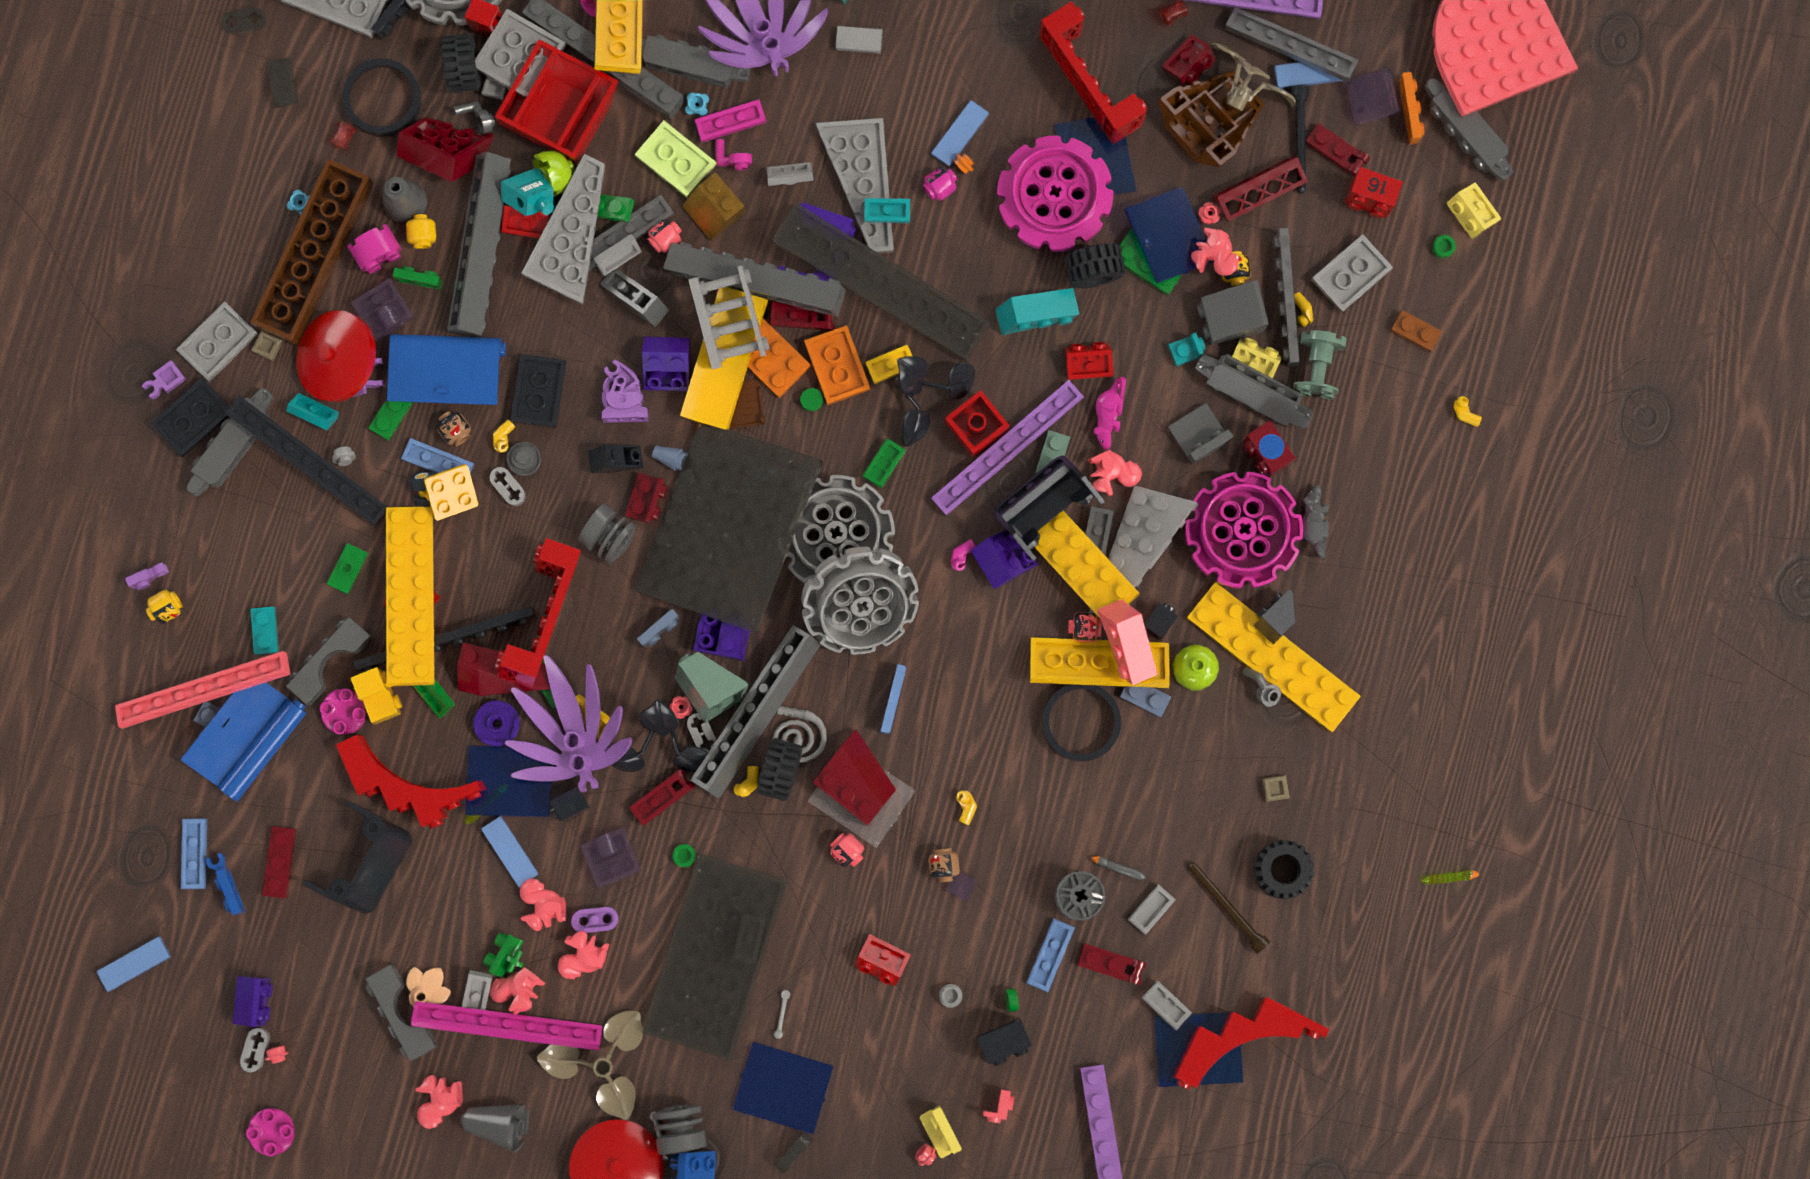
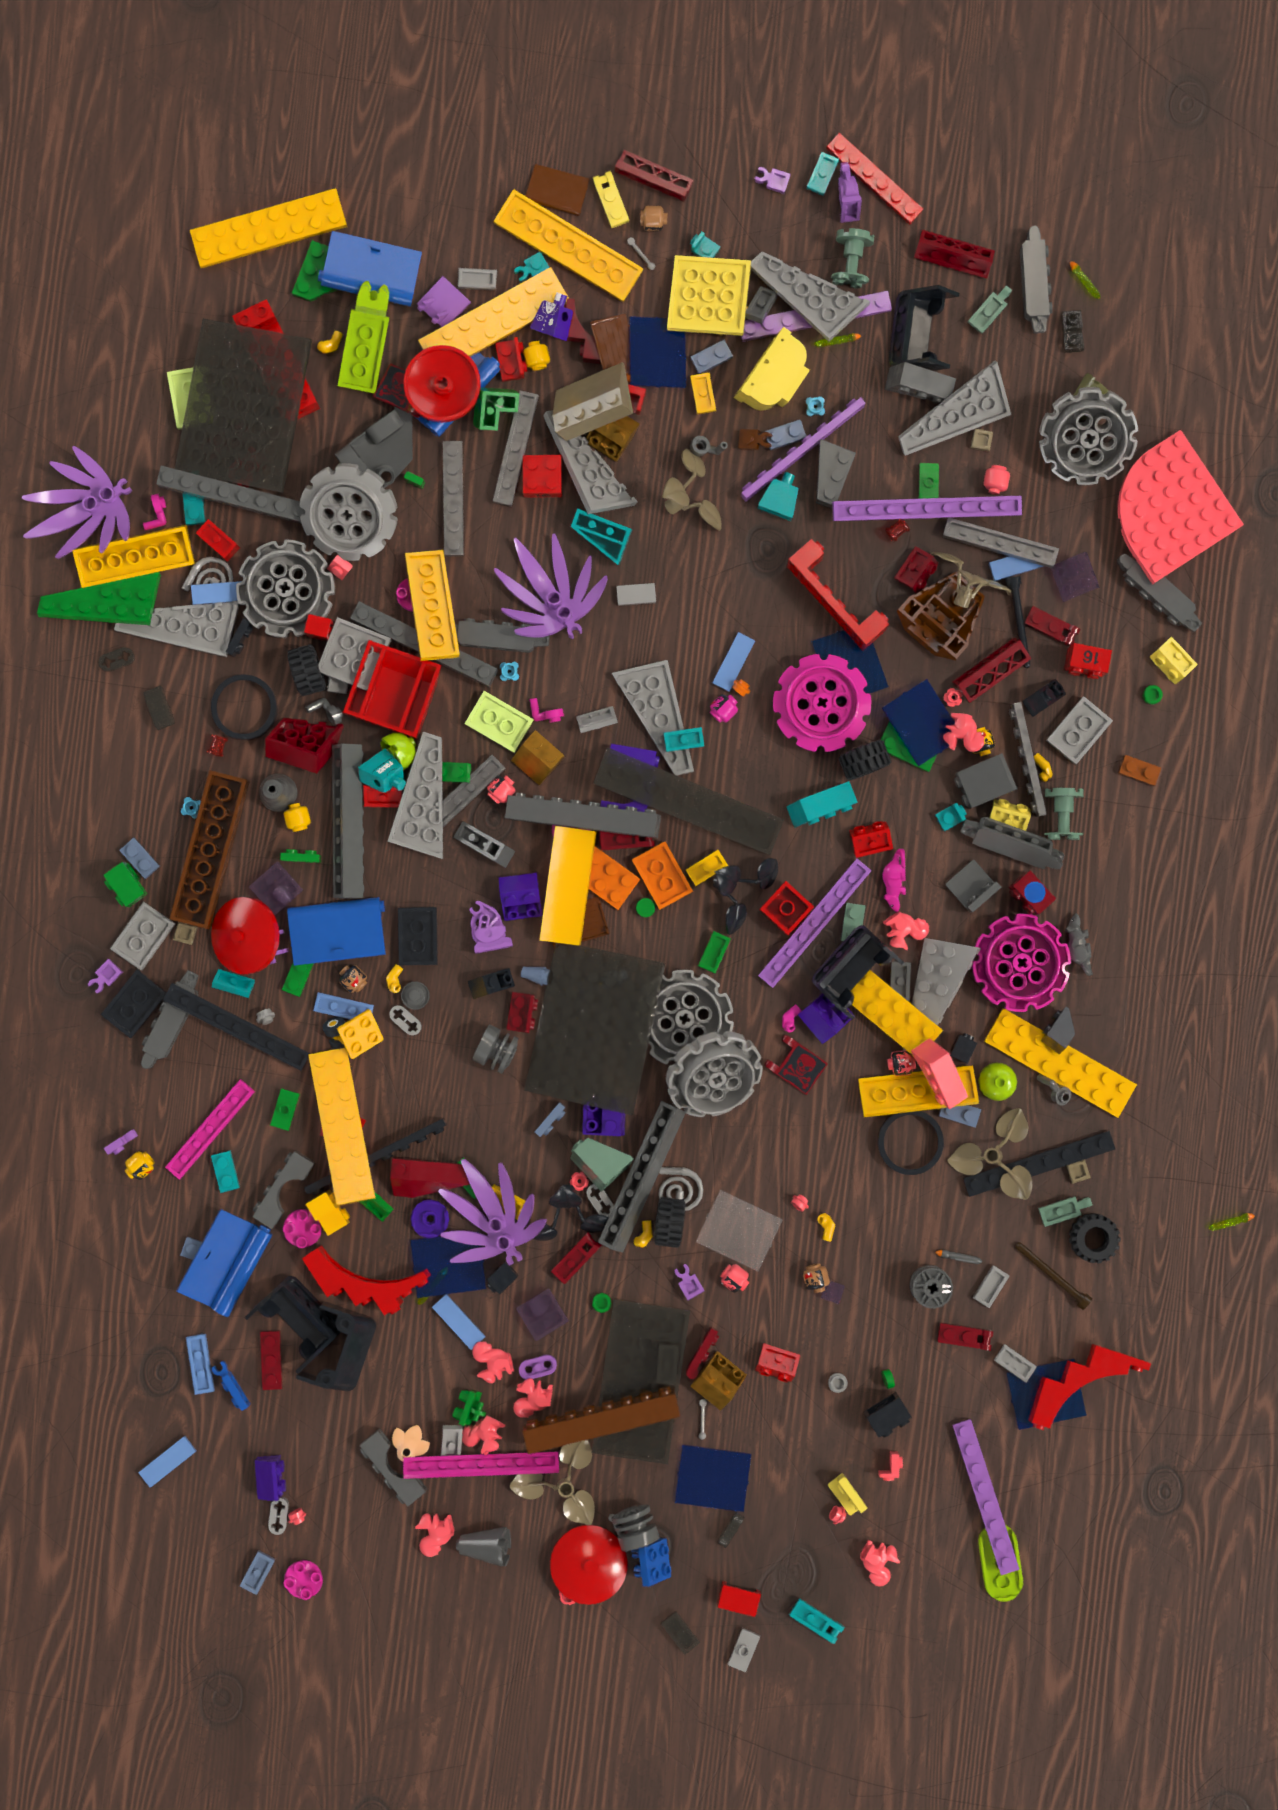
camera: 10 degrees left, 5 degrees up
coral tile [115,651,290,729] -> none
dark pink brick [348,224,402,274] -> none
red plate [495,538,581,689] -> none
light grey tile [593,234,642,276] -> none
light grey fence [688,266,770,369] -> none
dark pink plate [695,99,766,143] -> none
dark red wedge [813,730,896,826] -> none
medium blue tile [881,664,906,735] -> none
medium blue tile [1026,918,1075,992] -> none
orange plate [1399,72,1424,145] -> none
yellow arm [1454,396,1482,427] -> none
none -> green brick [103,862,148,907]
none -> sand blue plate [119,838,160,879]
none -> dark pink tile [165,1079,256,1180]
none -> sand blue plate [240,1550,276,1595]
none -> black windscreen [244,1276,340,1374]
none -> reddish brown brick [522,1386,680,1454]
none -> medium lavender plate [675,1264,704,1301]
none -> dark red plate [686,1326,719,1379]
none -> pearl gold slope [690,1351,747,1411]
none -> flag [764,1035,828,1095]
none -> coral plate [791,1194,809,1212]
none -> dark tan plant [948,1108,1033,1200]
none -> black plate [963,1131,1115,1197]
none -> black slope [1022,679,1066,717]
none -> sand green plate [1038,1196,1092,1227]

